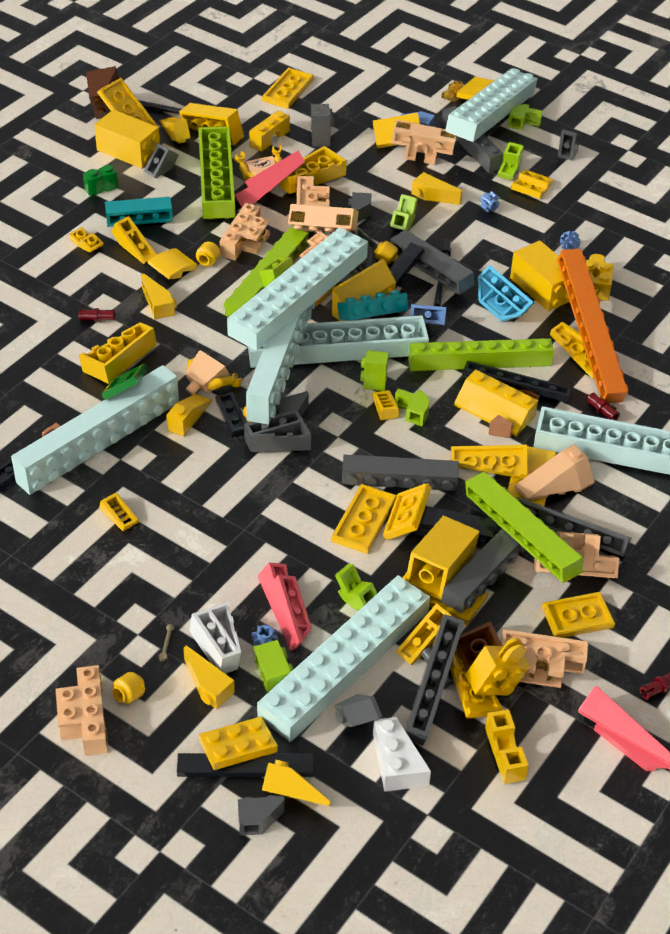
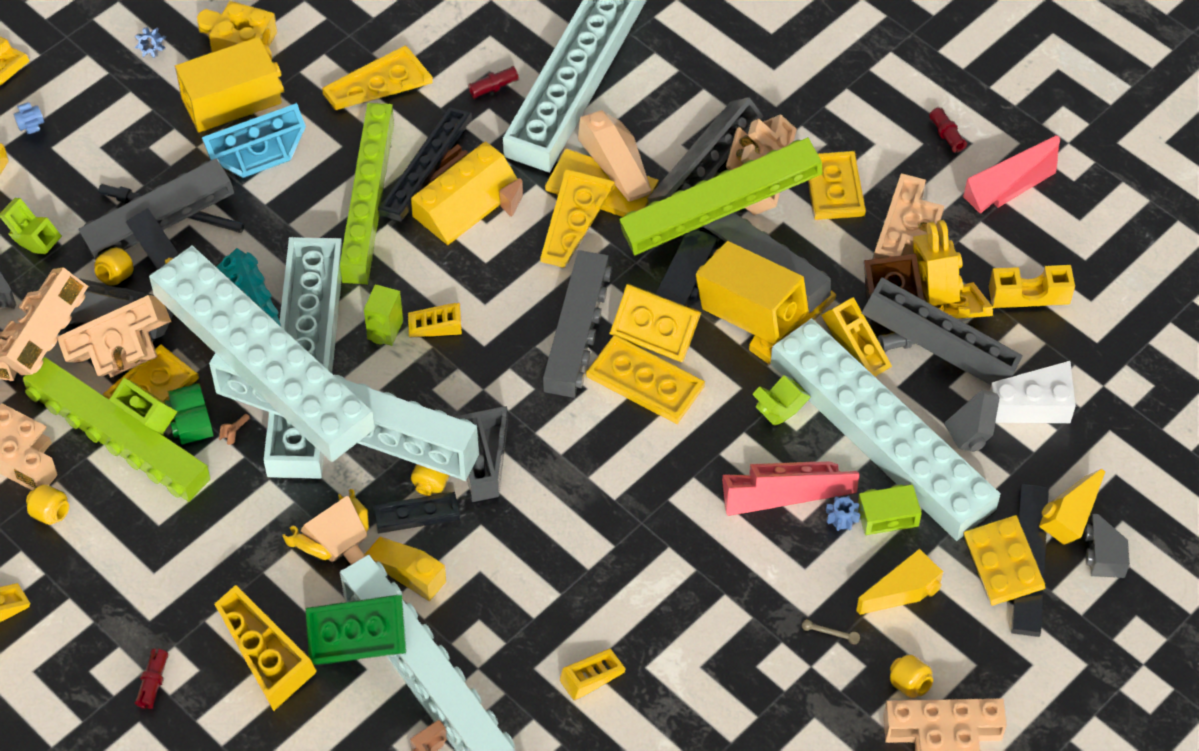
camera: 80 degrees left, 10 degrees up
yellow slope [141,274,177,319] -> none
yellow slope [148,248,197,279] -> none
white wedge [189,602,241,674] -> none
lime brick [395,389,429,427] -> none
medium blue slope [410,304,446,325] -> none
orange brick [557,249,628,403] -> none

